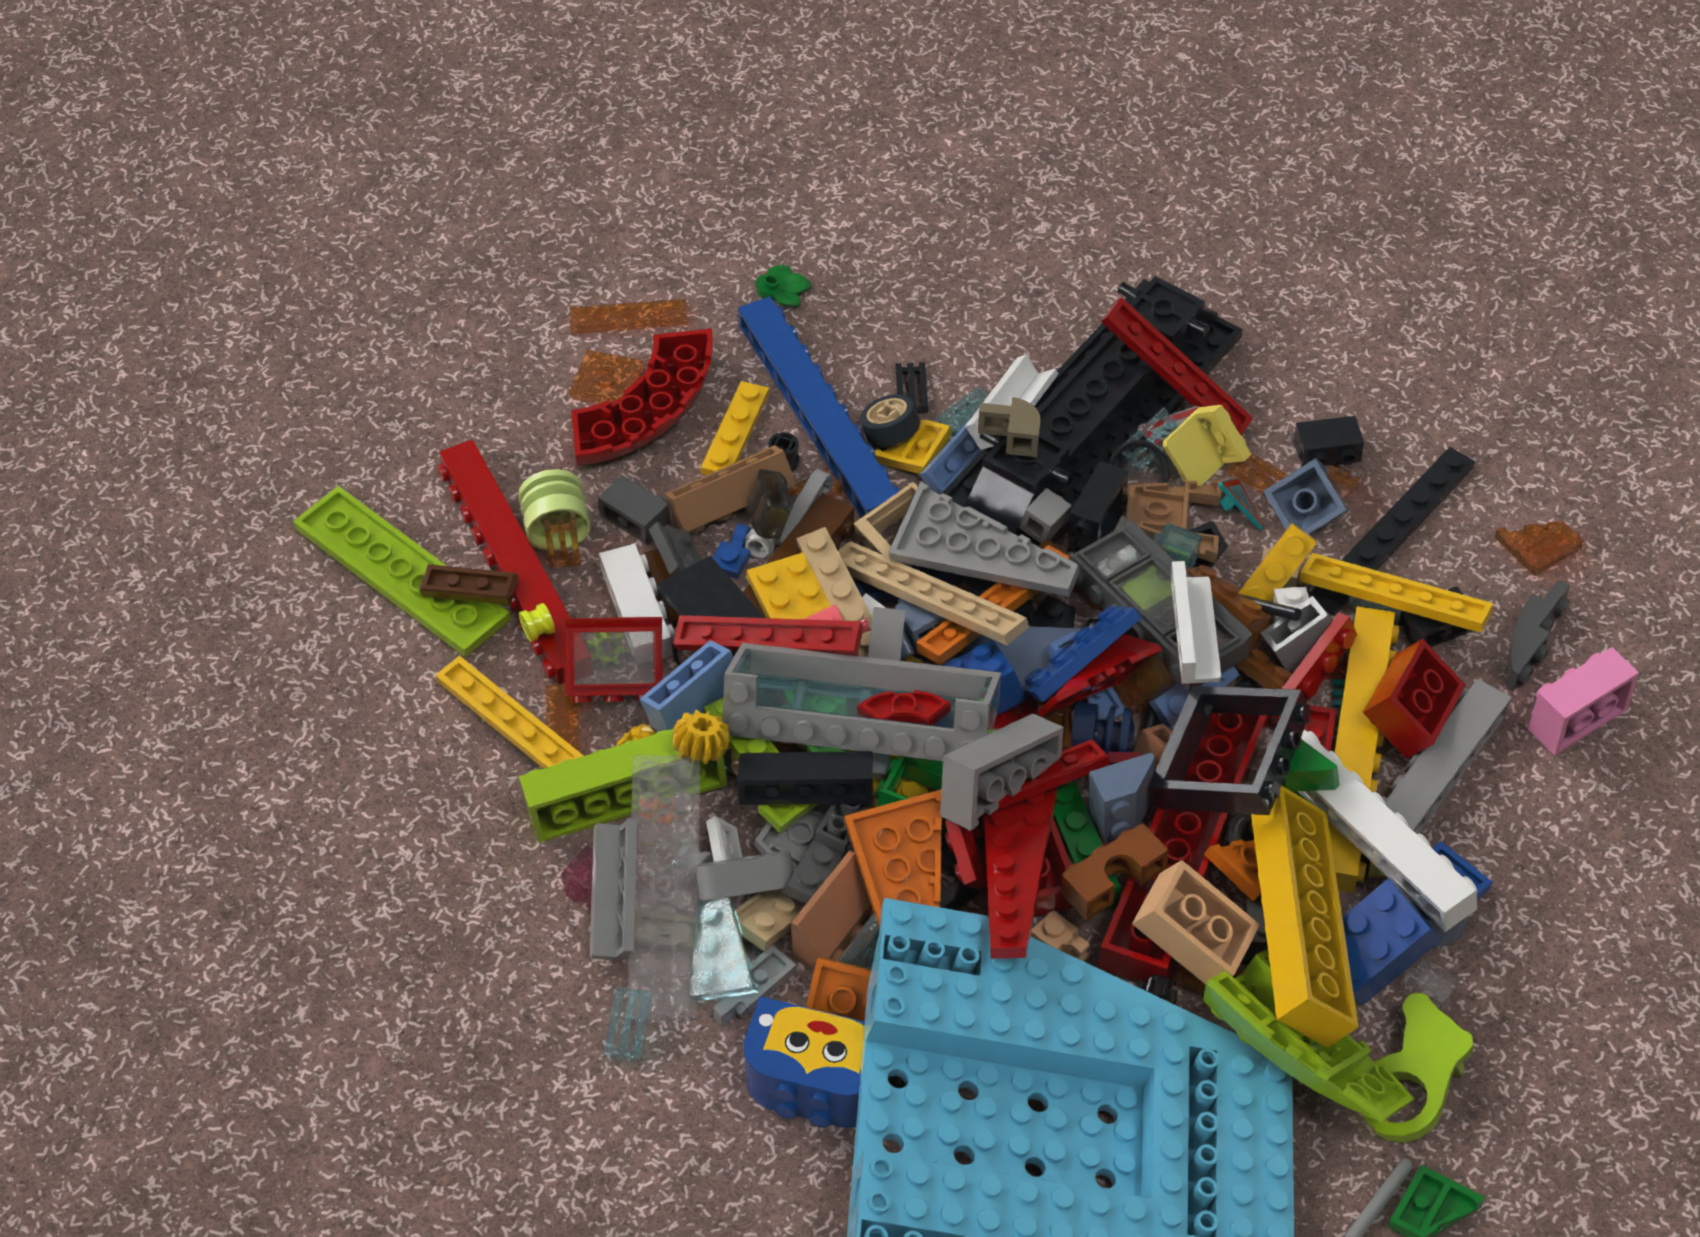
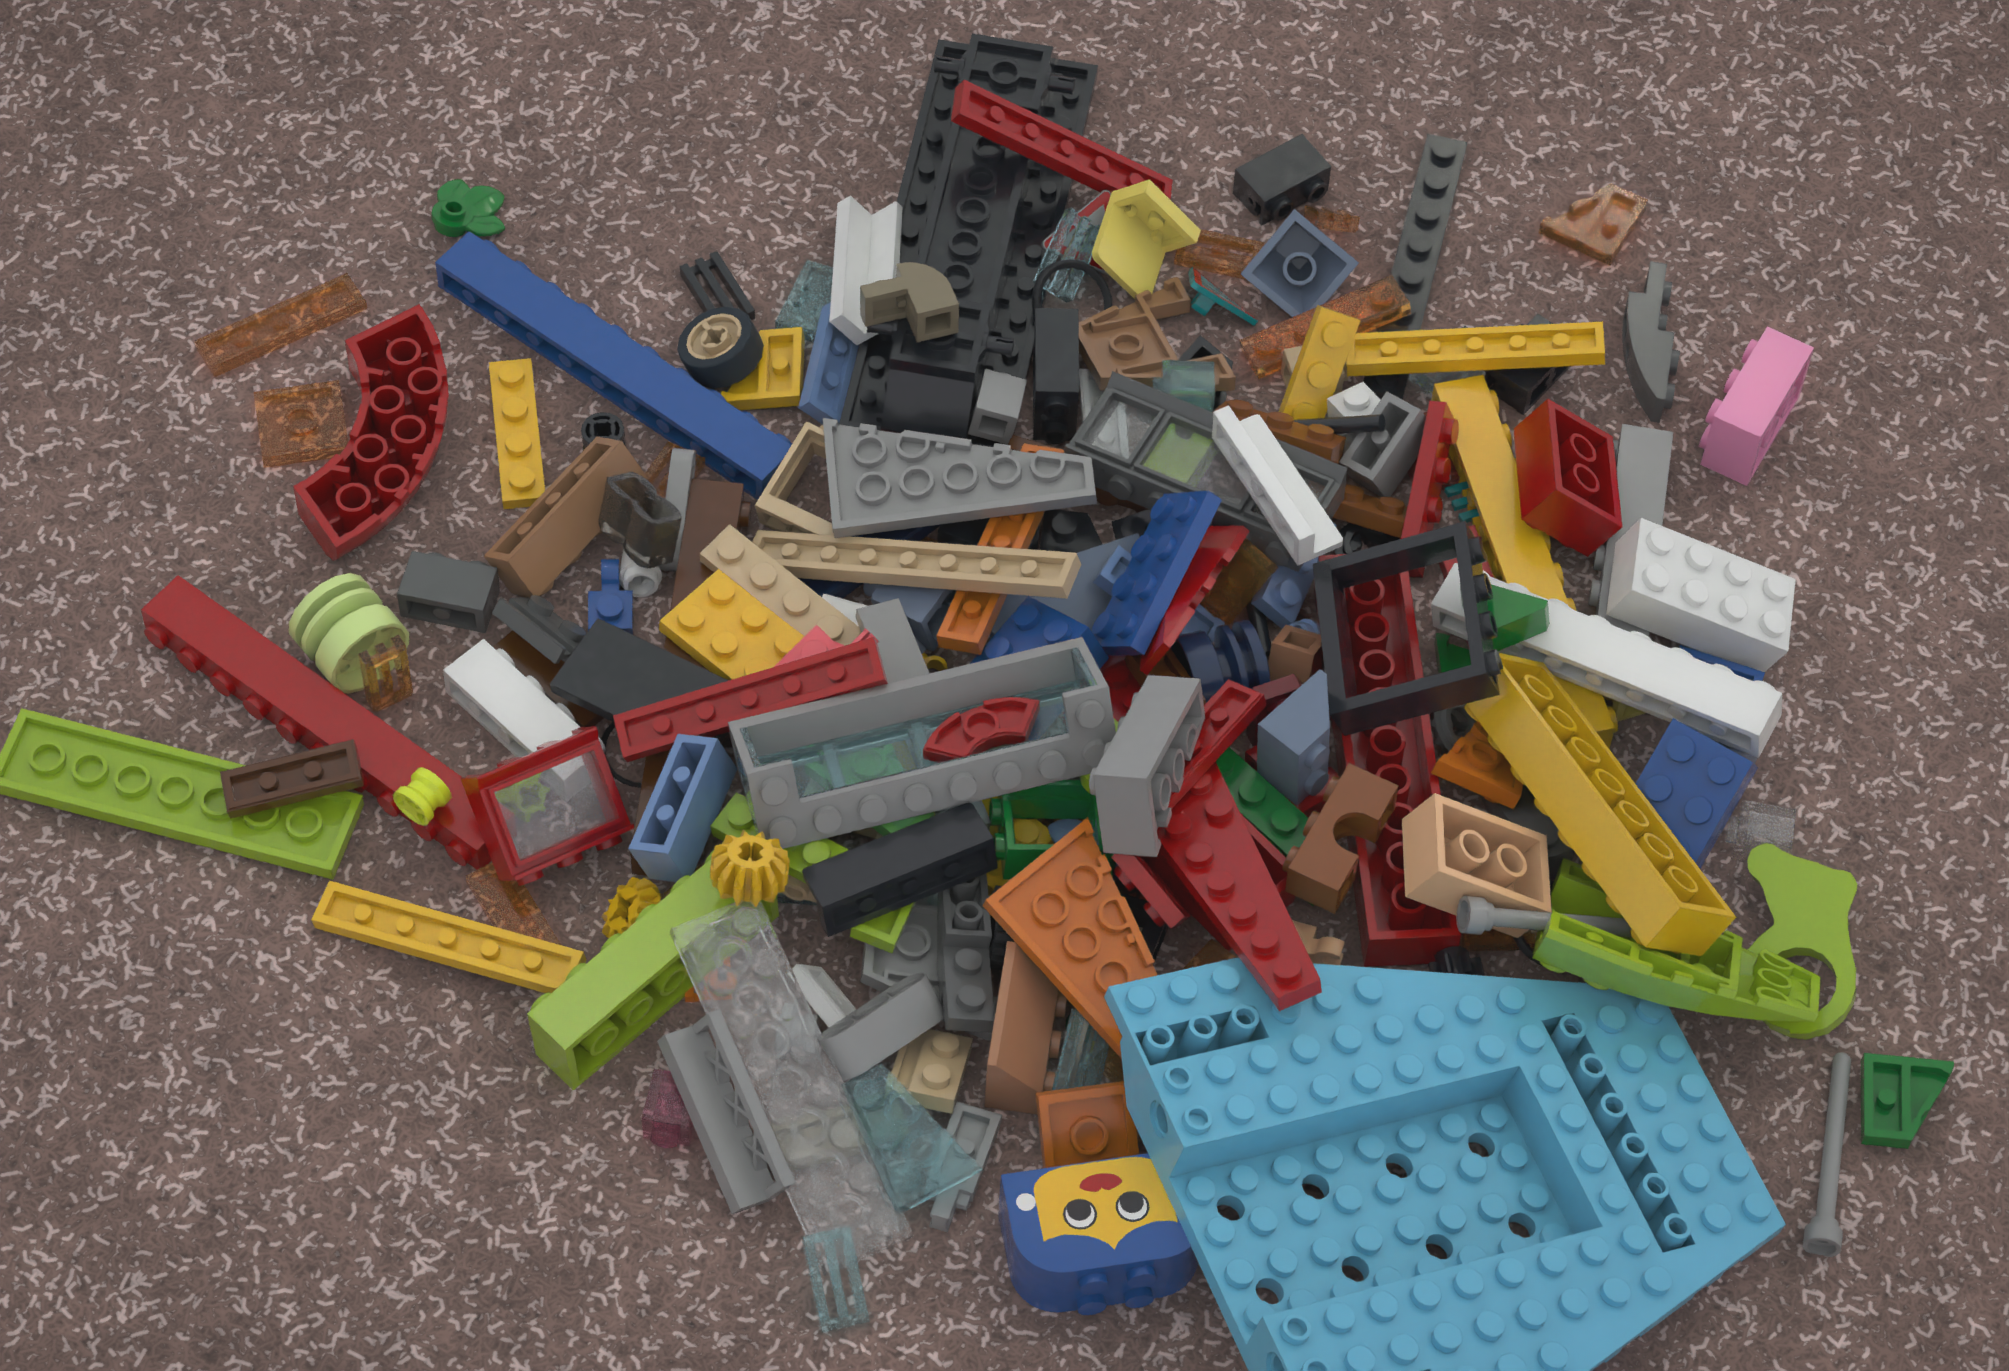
camera: 30 degrees left, 5 degrees up
none -> clear orange plate [1239,275,1411,379]
none -> light grey piece [1456,896,1632,938]
none -> white brick [1606,518,1796,672]

